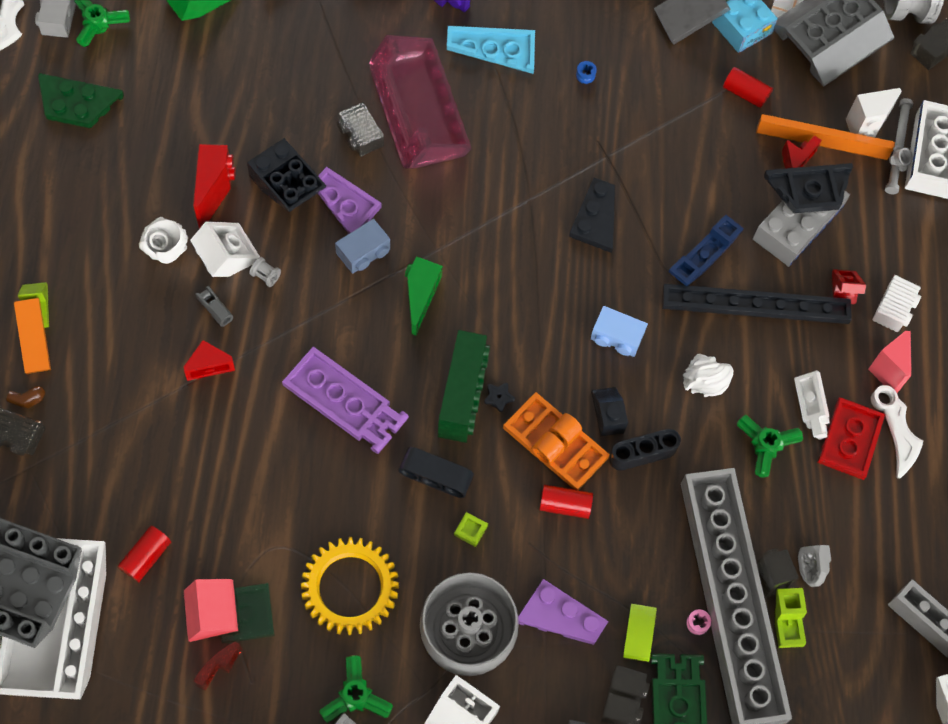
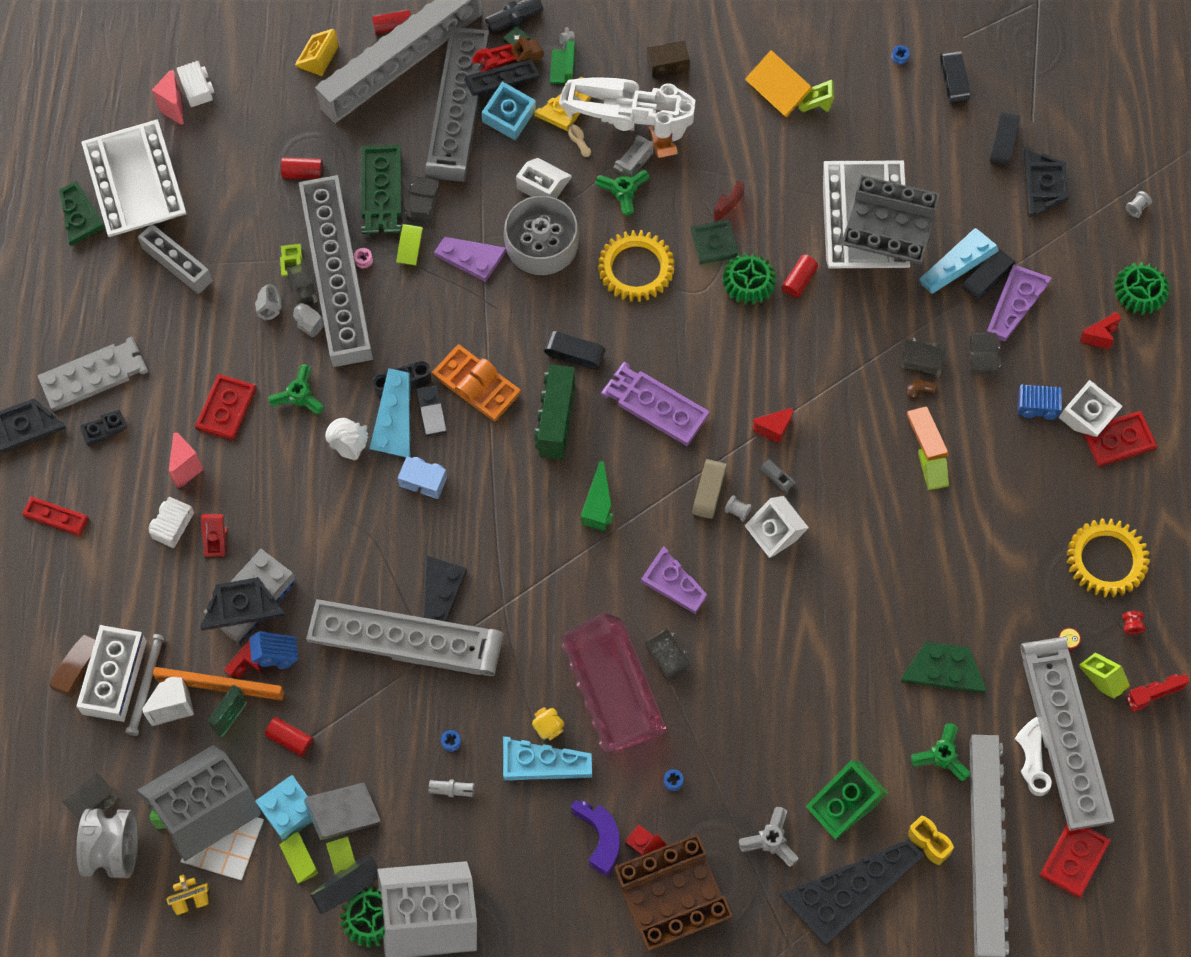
camera: 175 degrees left, 0 degrees up
white hair [139,217,188,264] -> none
coral slope [184,579,238,642] -> none
red slope [193,144,236,229] -> none
black slope [247,138,326,212] -> none
sand blue brick [335,219,390,274] -> none
lime tile [454,512,488,547] -> none
black plate [484,383,515,412] -> none
red brick [539,485,593,519] -> none
black plate [662,284,852,324] -> none
dark blue slope [668,215,744,286] -> none
white hinge [794,370,830,440] -> none
white piece [871,385,923,478] -> none
light grey plate [889,145,913,172] -> none
none -> clear green tile [208,685,247,738]
none -> blue brick [249,632,298,669]
none -> light grey rock [293,303,324,337]
none -> light grey hinge [306,599,504,676]
none -> medium azure wing [370,368,411,458]
none -> light grey pin [429,780,475,797]
none -> yellow head [532,707,564,741]
none -> blue bush [664,769,683,791]
none -> dark tan beam [692,459,727,519]
none -> green gear [722,252,777,306]

